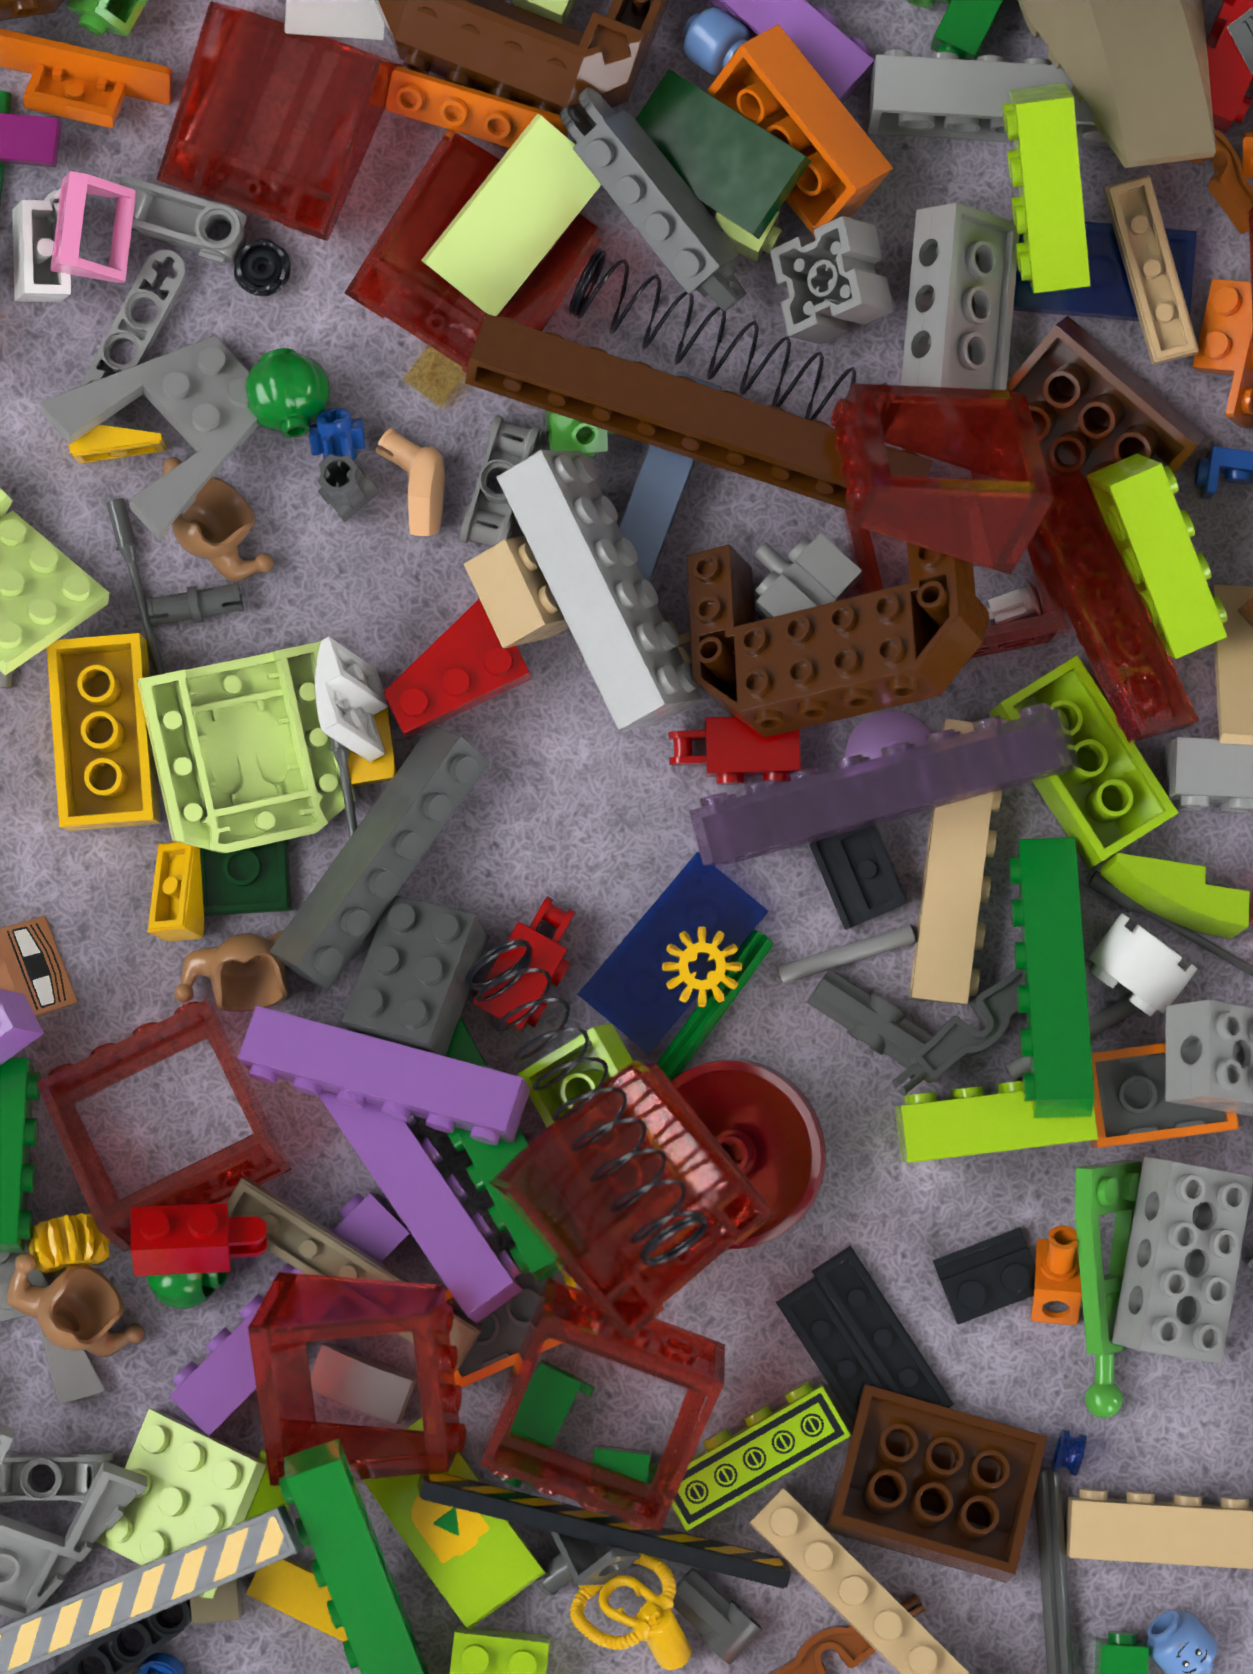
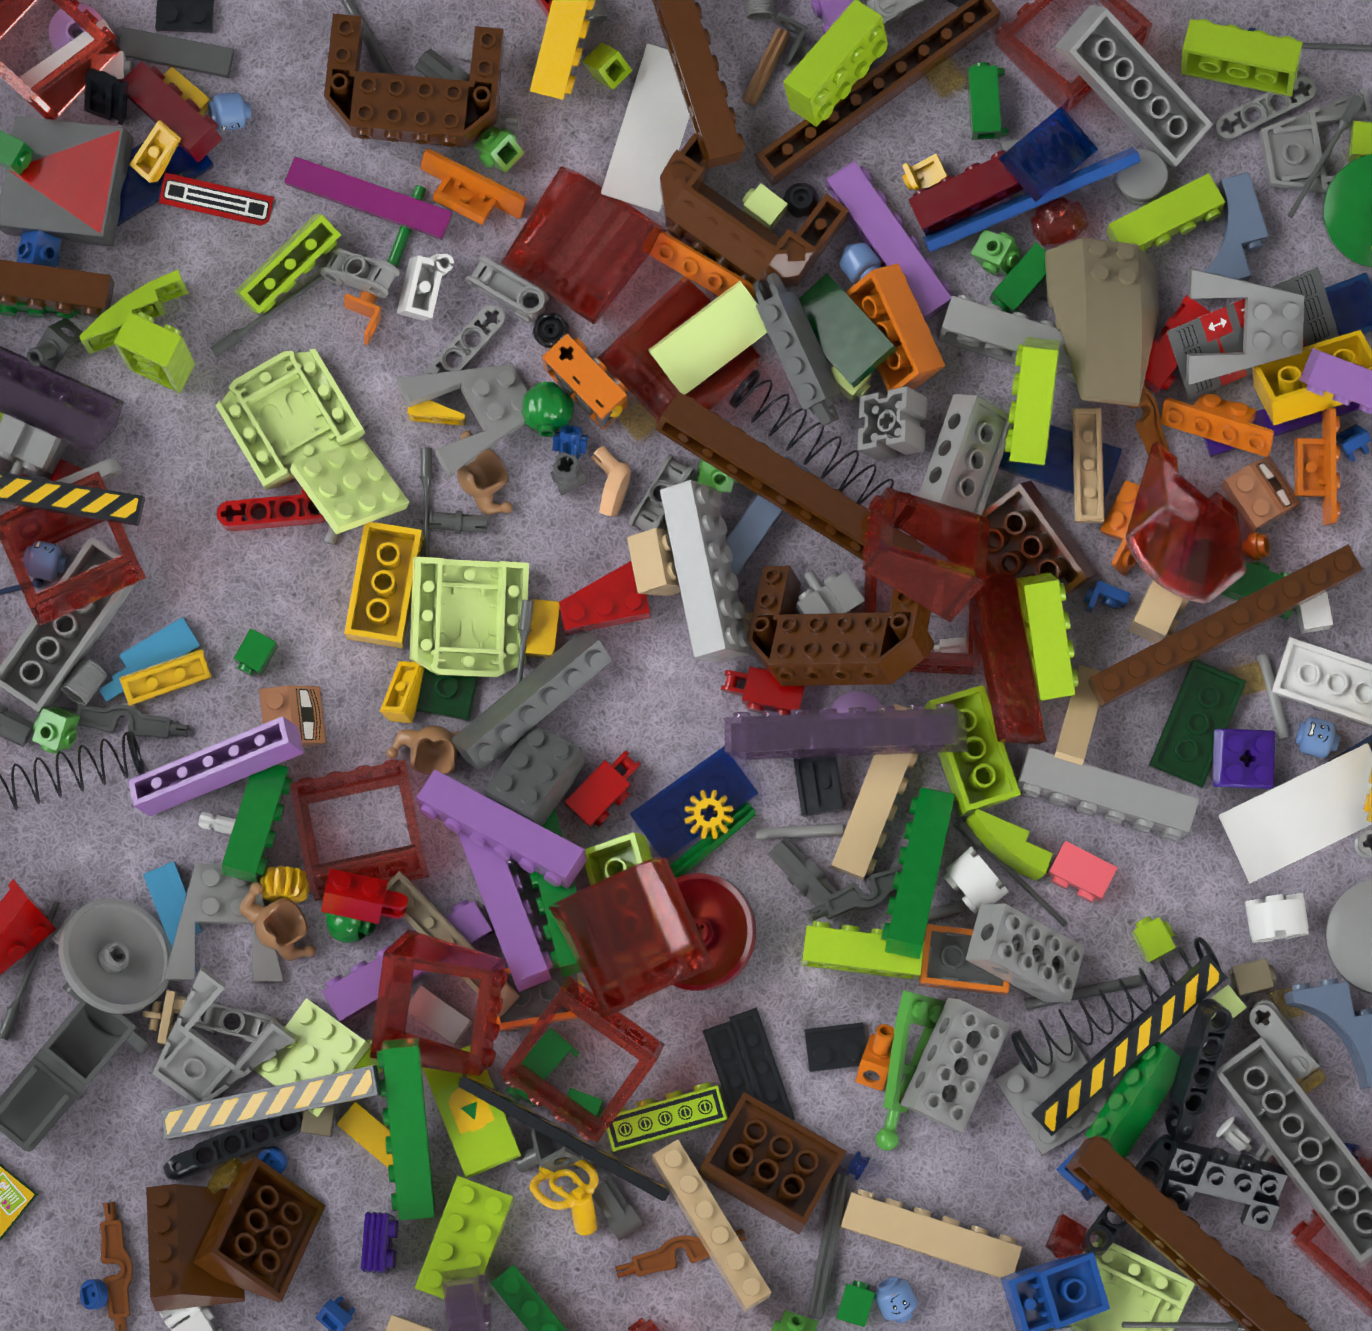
camera: 10 degrees right, 5 degrees down
bright pink tile [50,171,137,283] -> none
white slope [315,636,389,762] -> none
black piece [465,939,709,1266] -> none
none -> orange piece [542,334,628,430]

